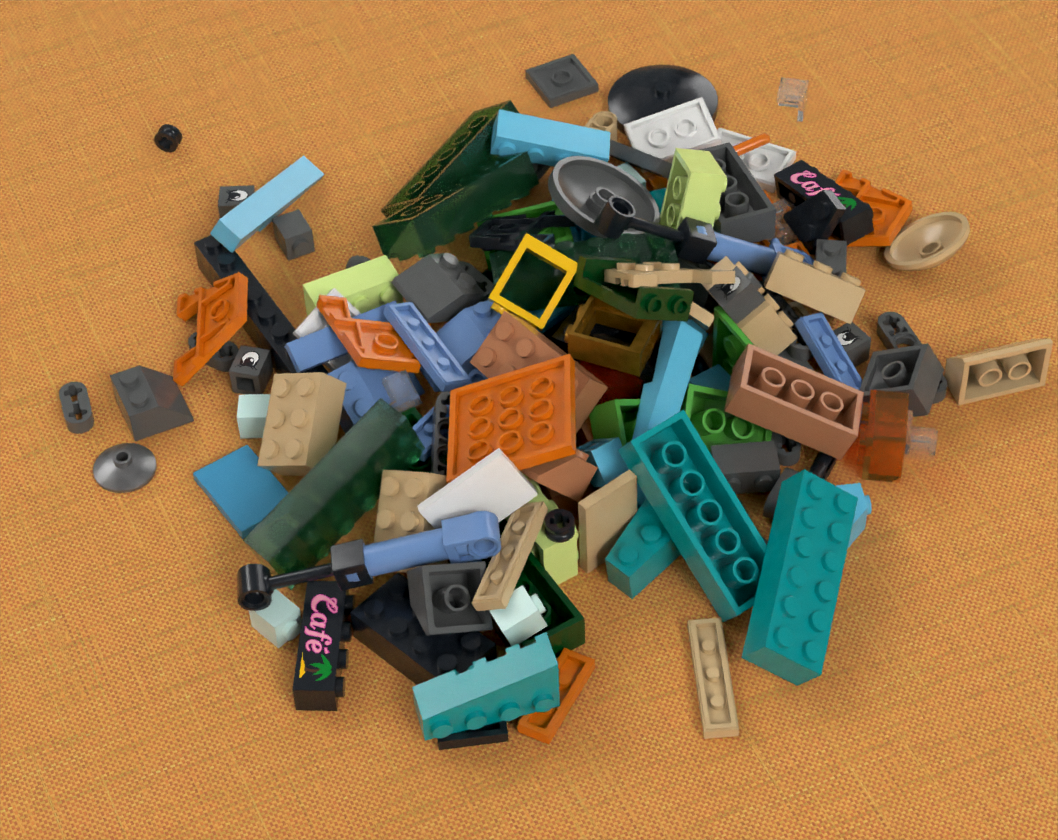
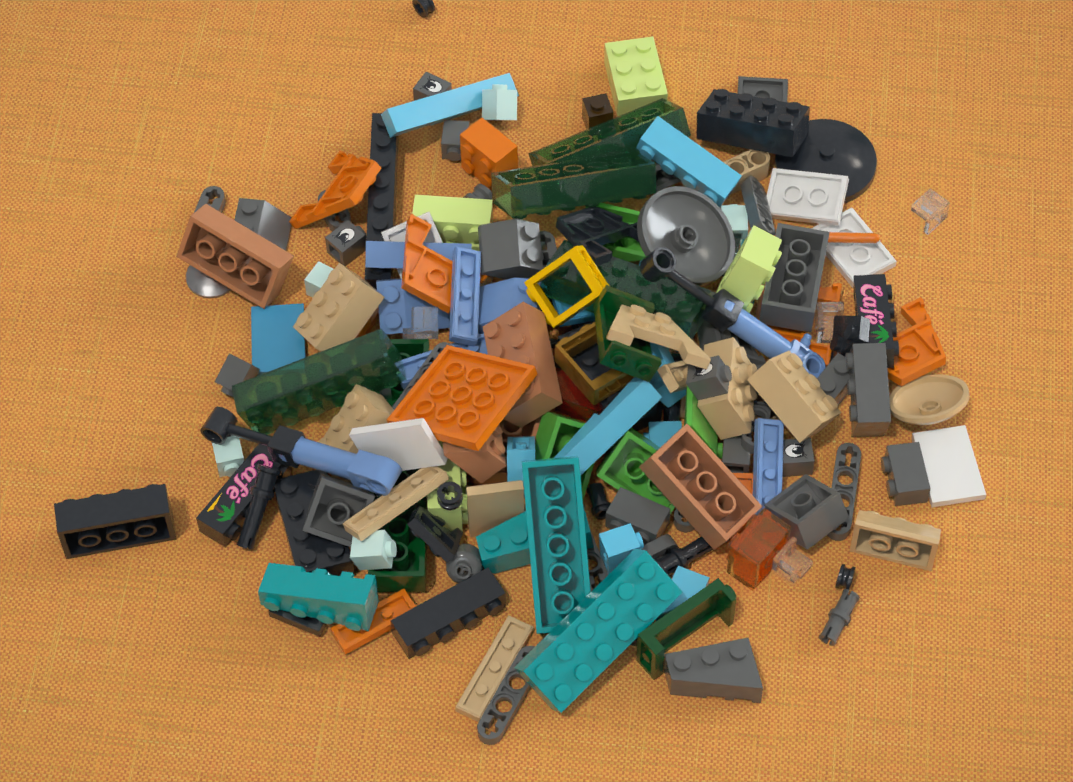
camera: 30 degrees right, 10 degrees up
none -> black brick [54,484,177,559]
none -> nougat brick [176,204,294,309]
none -> dark grey brick [215,353,260,398]
none -> black pin [236,464,282,550]
none -> black brick [390,568,506,659]
none -> black wing [407,506,463,563]
none -> dark grey head [446,544,483,583]
none -> orange brick [460,117,518,194]
none -> dark grey beam [477,646,535,745]
none -> light aqua brick [482,84,517,120]
none -> dark brown brick [582,93,613,136]
none -> medium azure slope [599,523,644,575]
none -> yellowish green brick [604,36,668,119]
none -> dark green panel [636,578,737,680]
none -> dark grey wedge [663,638,763,703]
none -> black brick [696,89,810,157]
none -> dark grey pin [819,589,860,646]
none -> black bush [835,563,856,590]
none -> dark grey wedge [846,343,891,437]
none -> dark grey brick [881,442,931,506]
none -> white tile [912,425,986,507]

